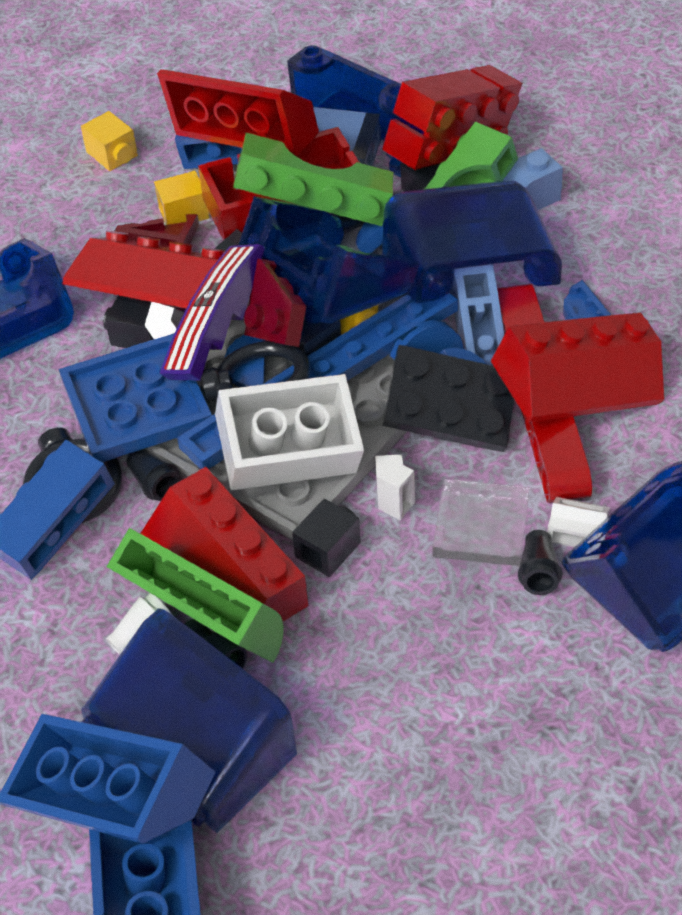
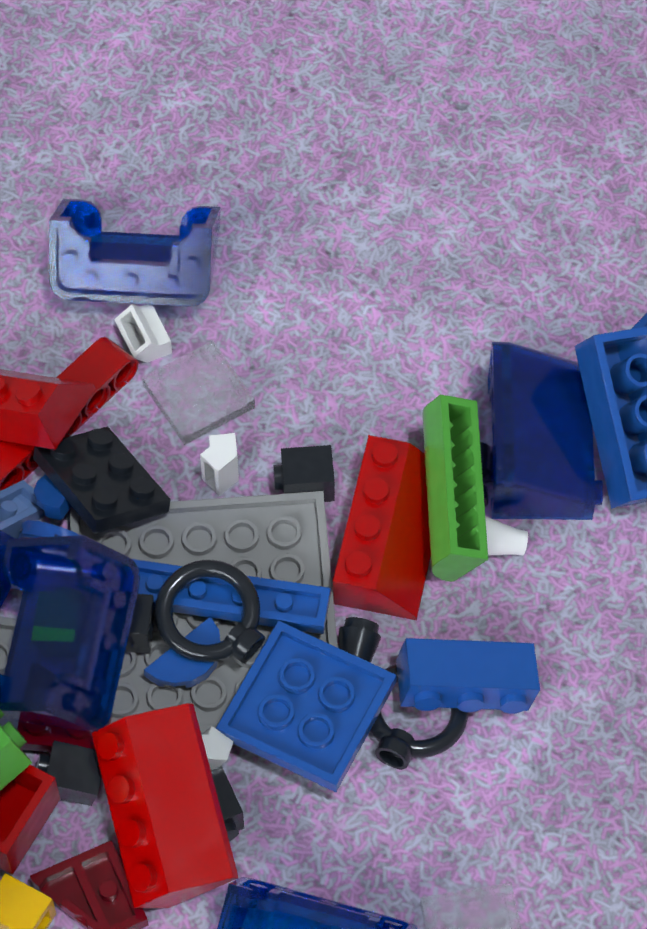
camera: 135 degrees left, 10 degrees up
slope [160,244,265,381] -> none
white brick [215,374,364,490] -> none
dark red wing [244,258,306,347] -> none
black cone [518,530,563,595] -> none

